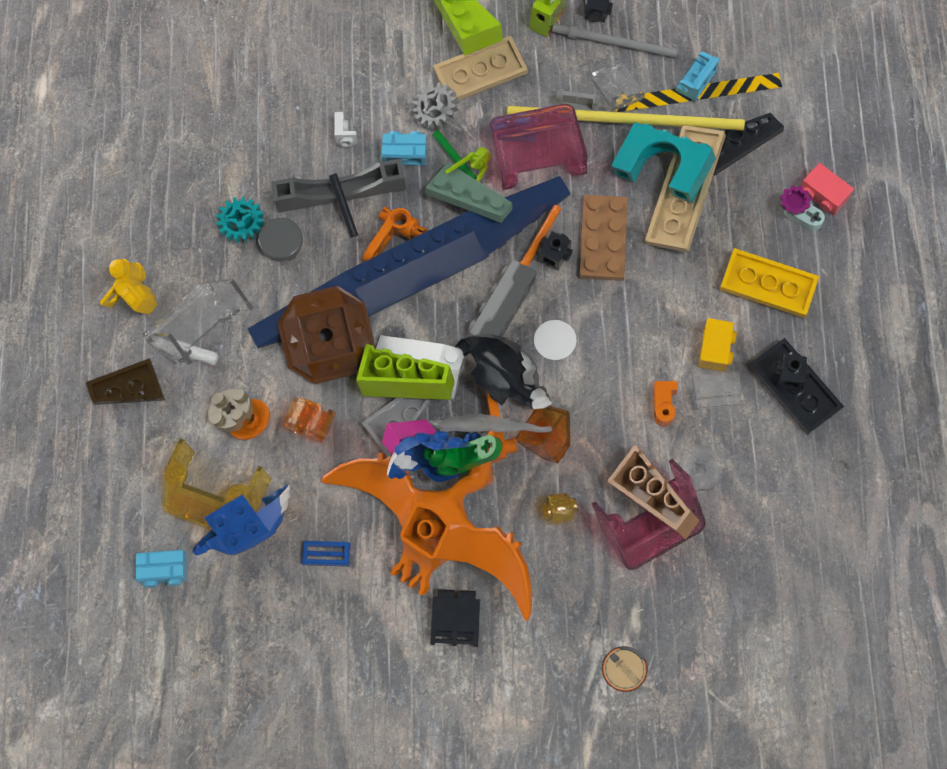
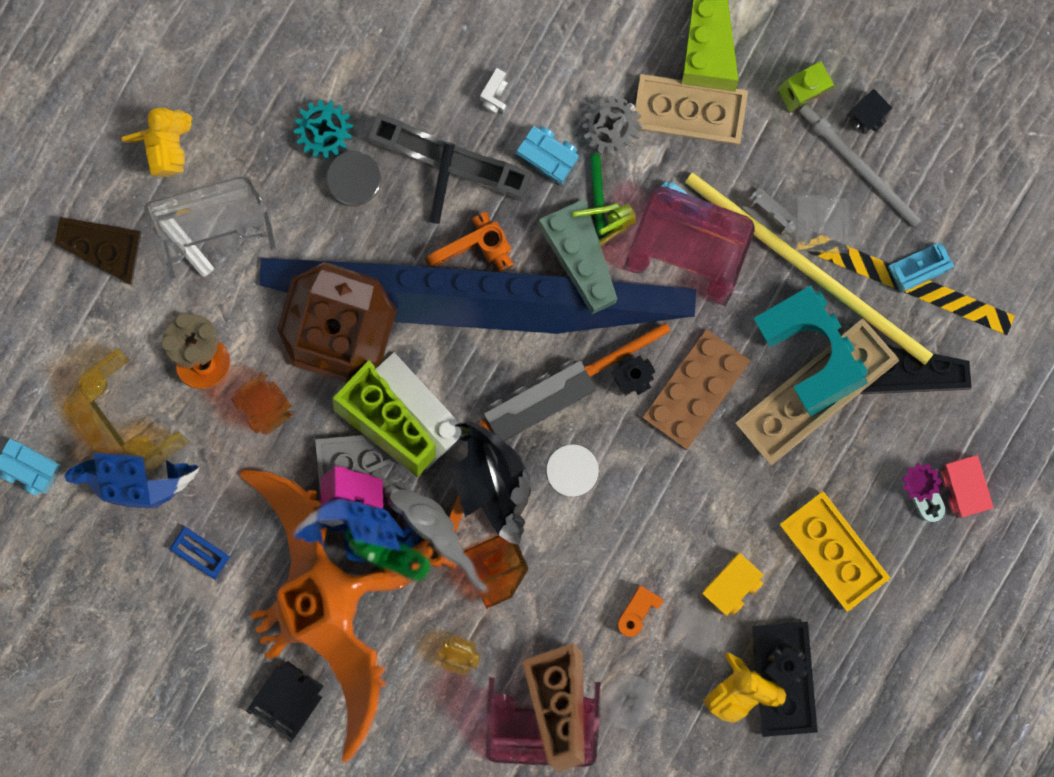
camera: 30 degrees right, 15 degrees up
none -> yellow piece [703,652,786,723]

